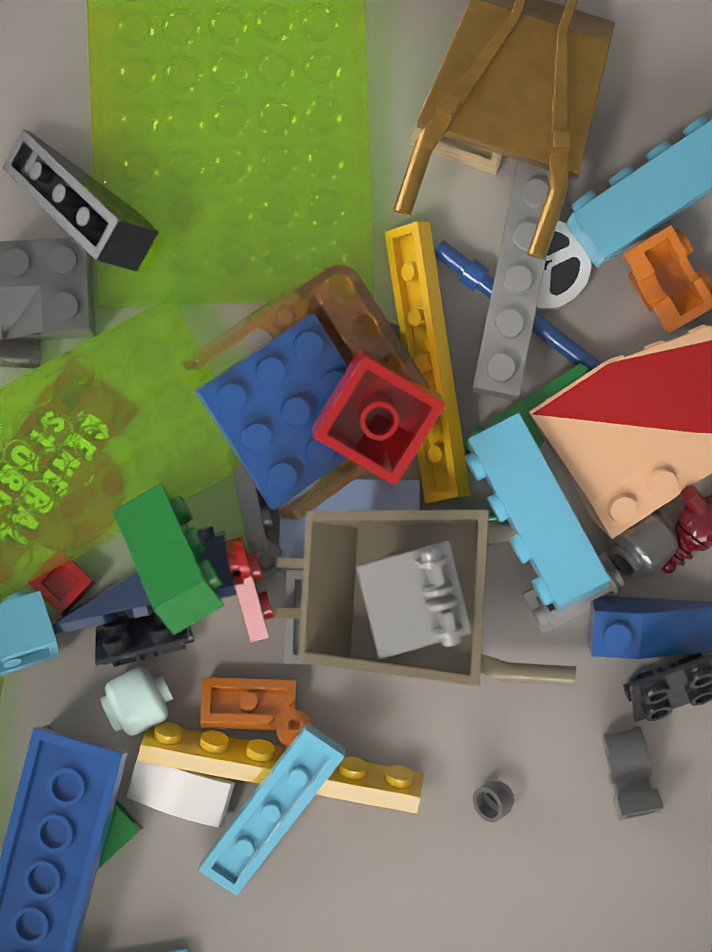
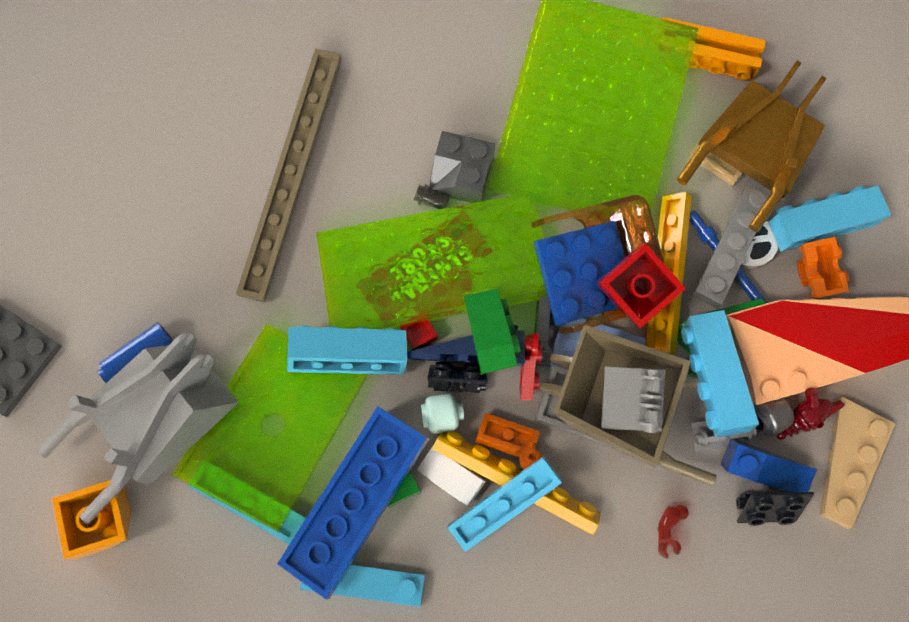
camera: 10 degrees right, 10 degrees down
slope [2,129,159,272] -> none
dark grey hinge [473,781,514,822] -> none
dark grey leg [602,726,664,821] -> none
none -> clear red piece [657,504,689,558]

